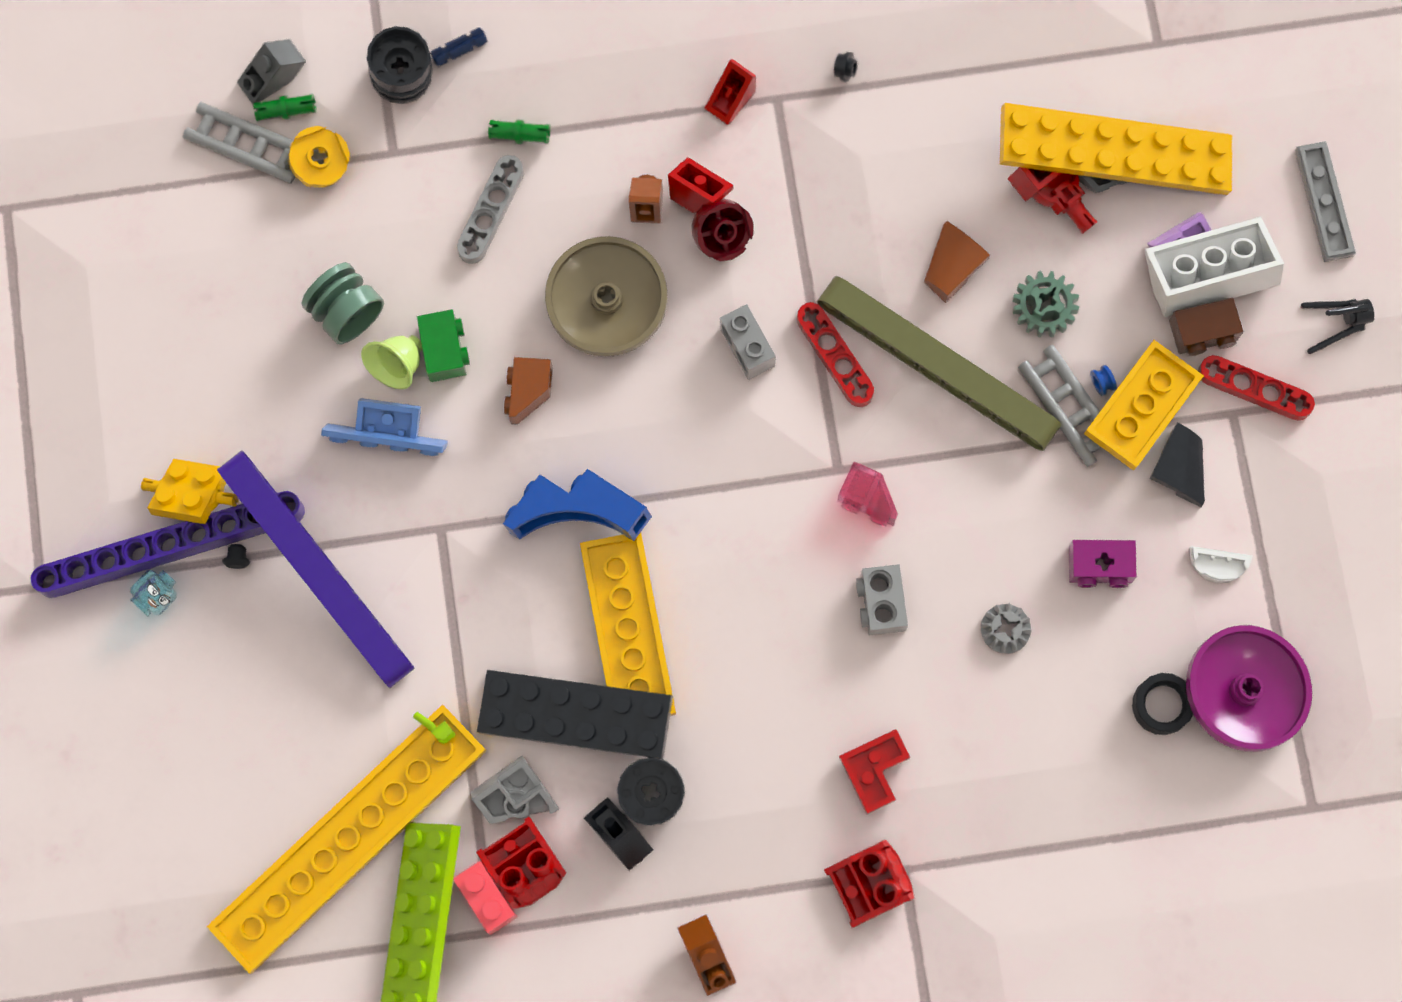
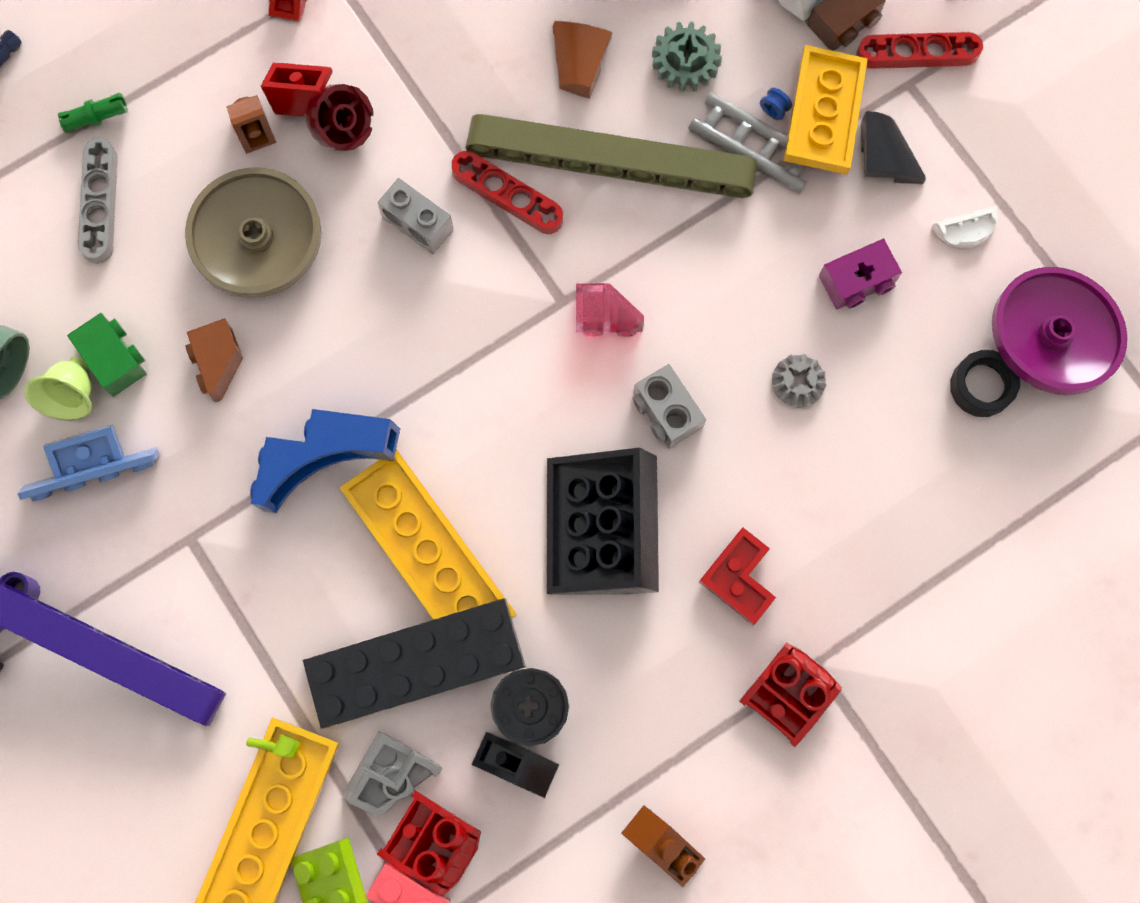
camera: 30 degrees left, 0 degrees up
none -> black slope [547,447,659,595]

